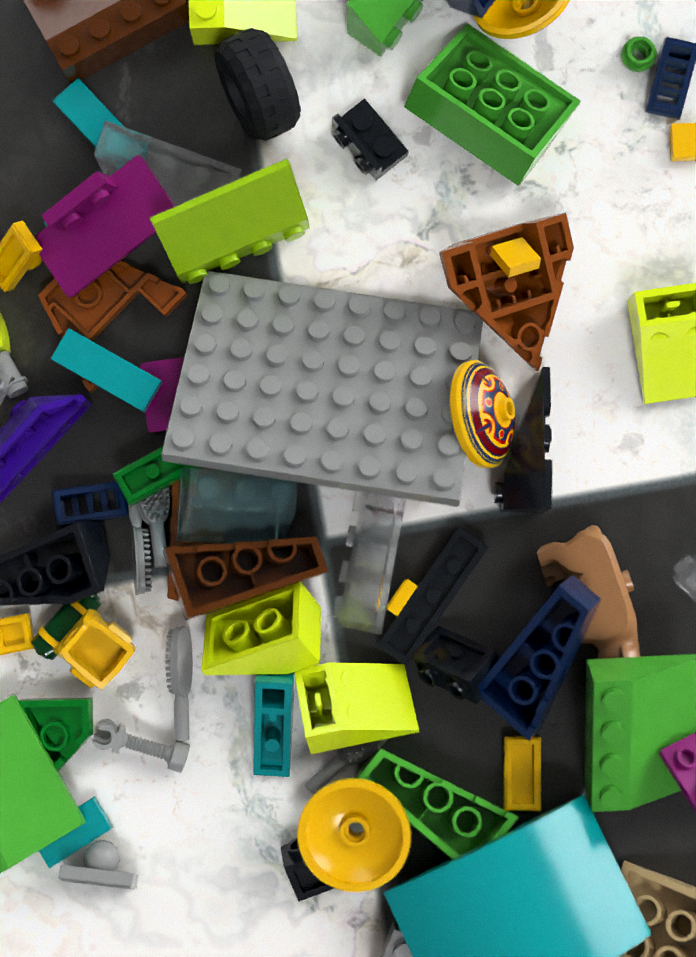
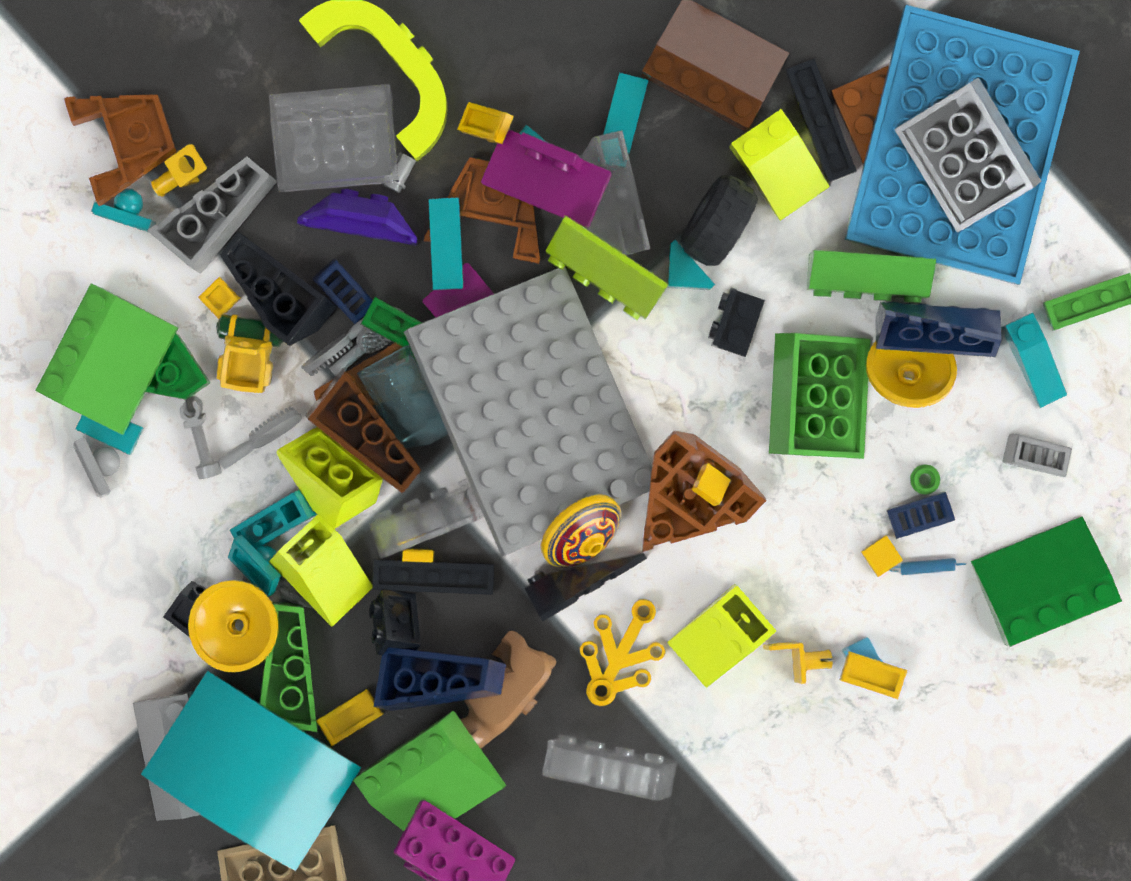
camera: 50 degrees right, 5 degrees up
none -> teal tile [228,535,281,597]
none -> yellow plant [580,599,665,706]
none -> teal slope [667,240,715,290]

